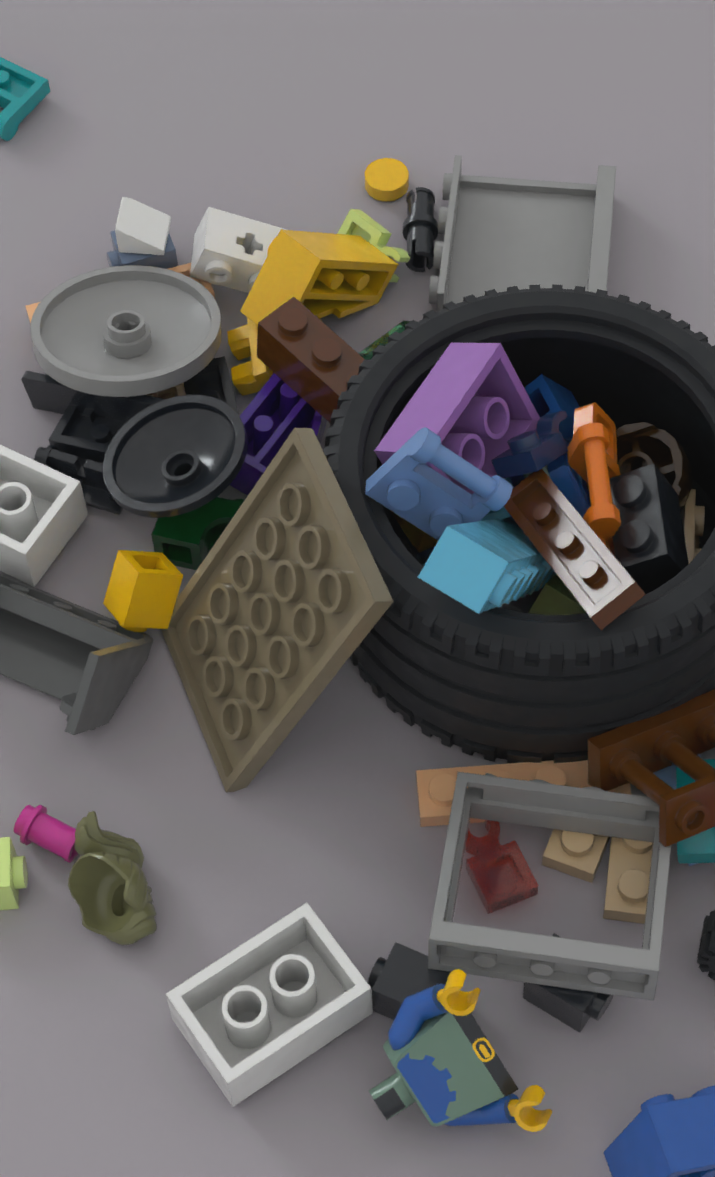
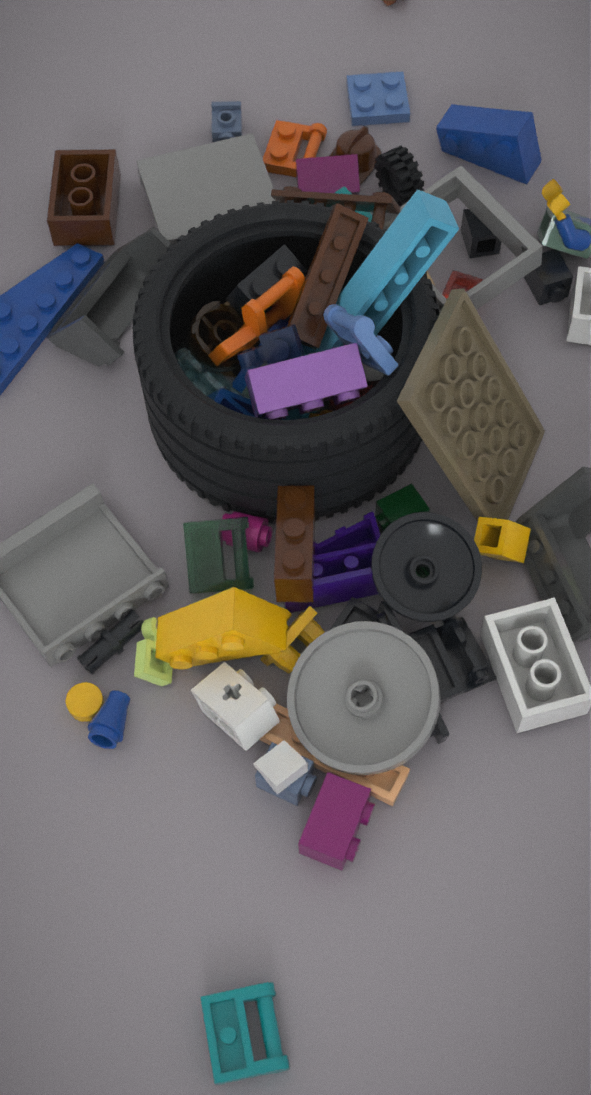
camera: 135 degrees left, 5 degrees up
none -> blue cone [88,690,130,749]
none -> magenta brick [298,772,375,871]

